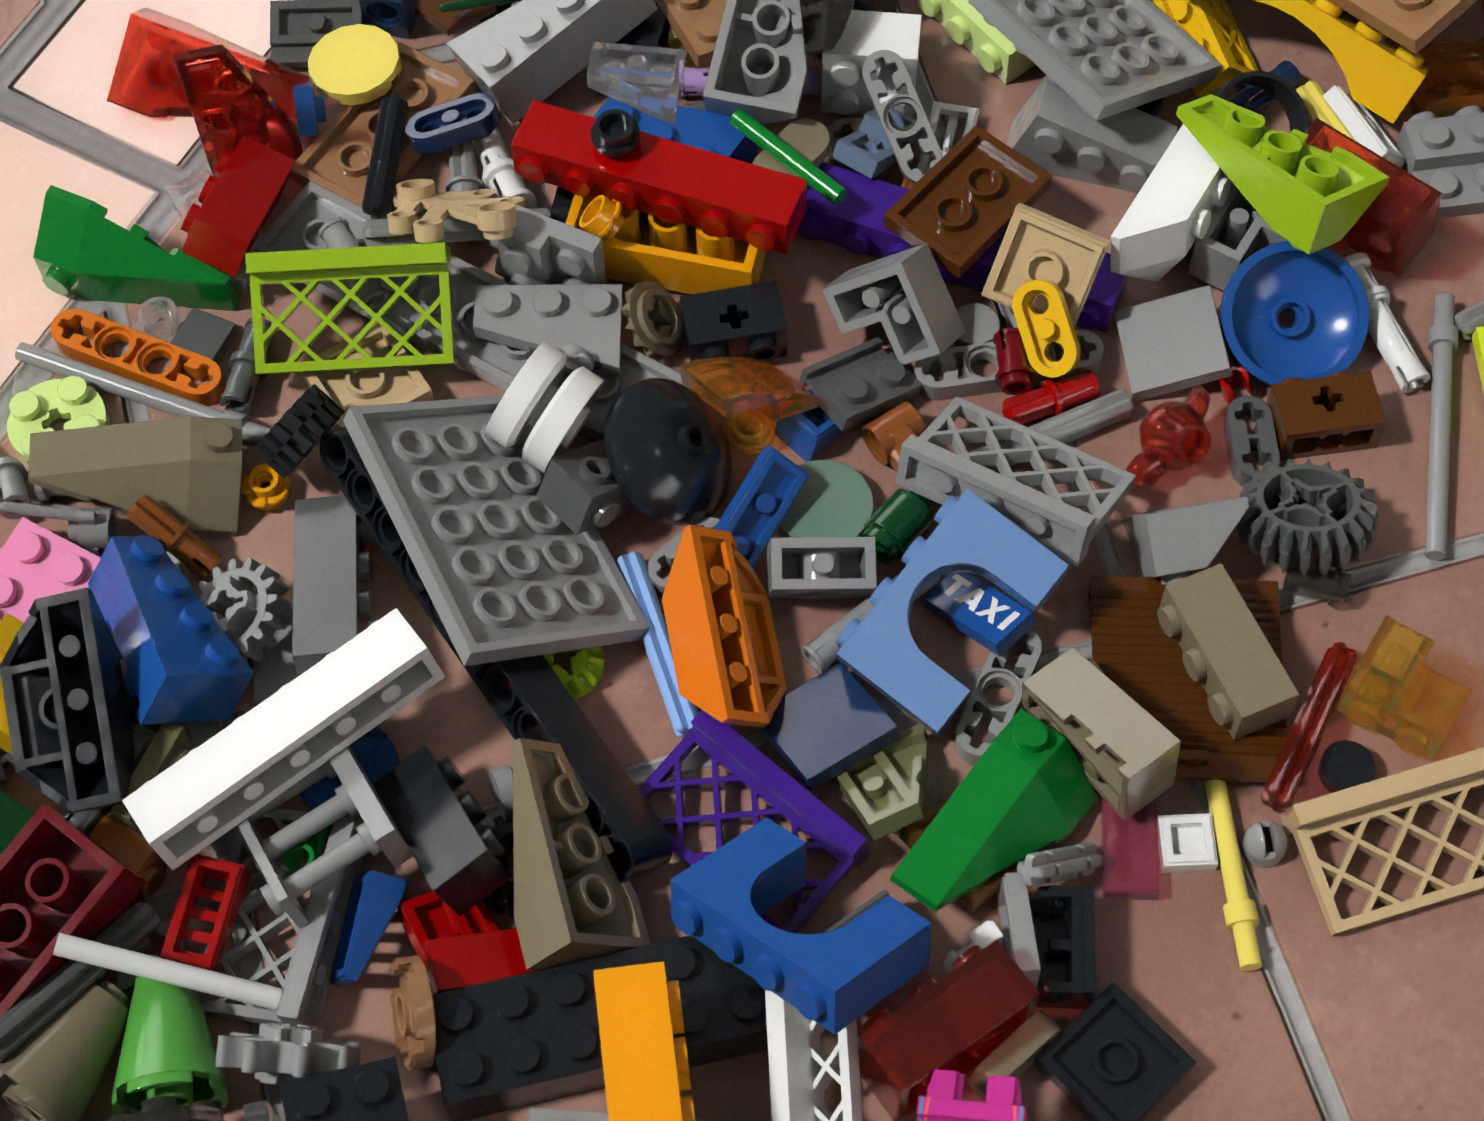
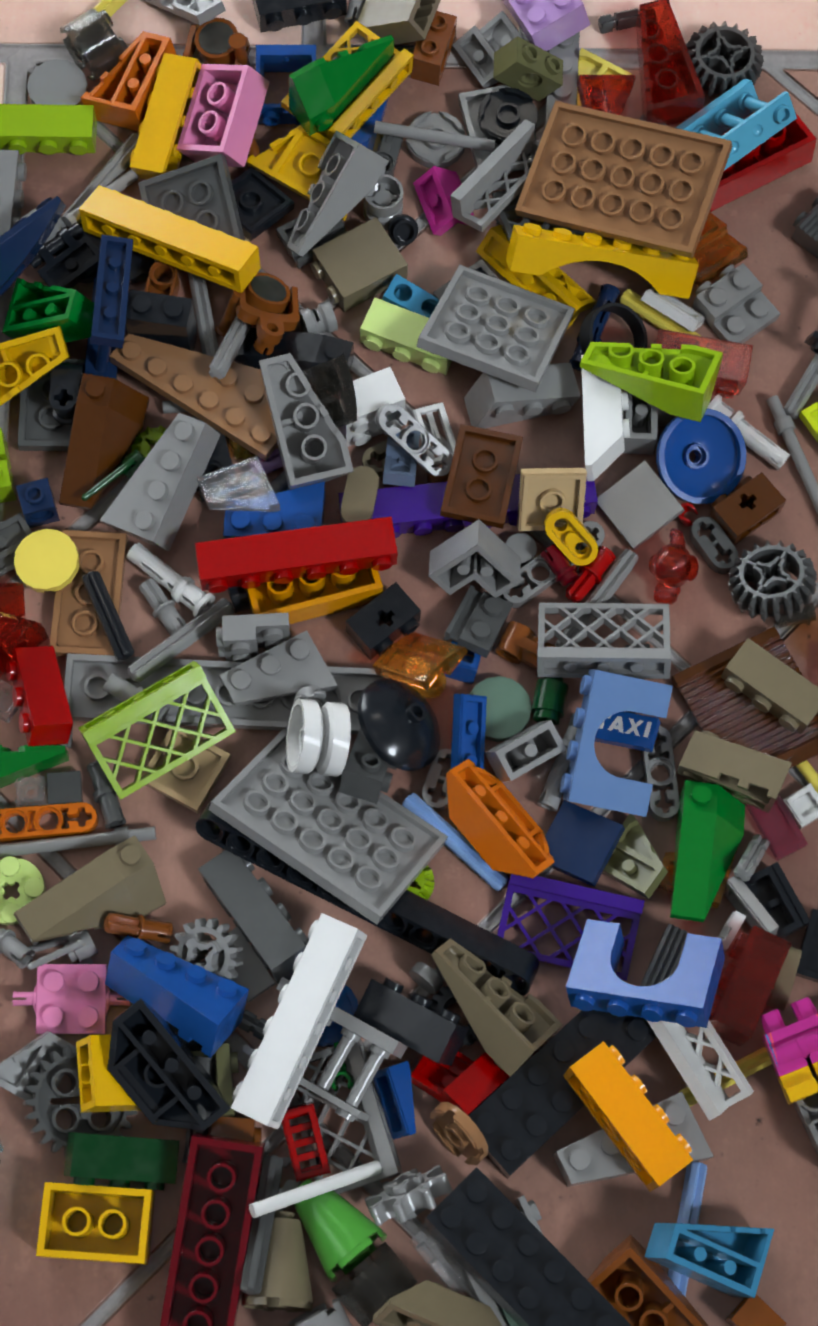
camera: 35 degrees left, 10 degrees up
light orange plate [240,464,290,512] -> none
black tyre [253,384,345,479] -> none
blue plate [293,83,327,137] -> none
tan plant [387,179,525,243] -> none
dark blue plate [405,93,501,154] -> none
light orange plate [579,195,624,240] -> none
black plate [591,109,640,157] -> none
dark tan gear [621,281,683,359] -> none
green bar [729,109,847,206] -> none
light grey slope [1122,497,1249,585] -> none

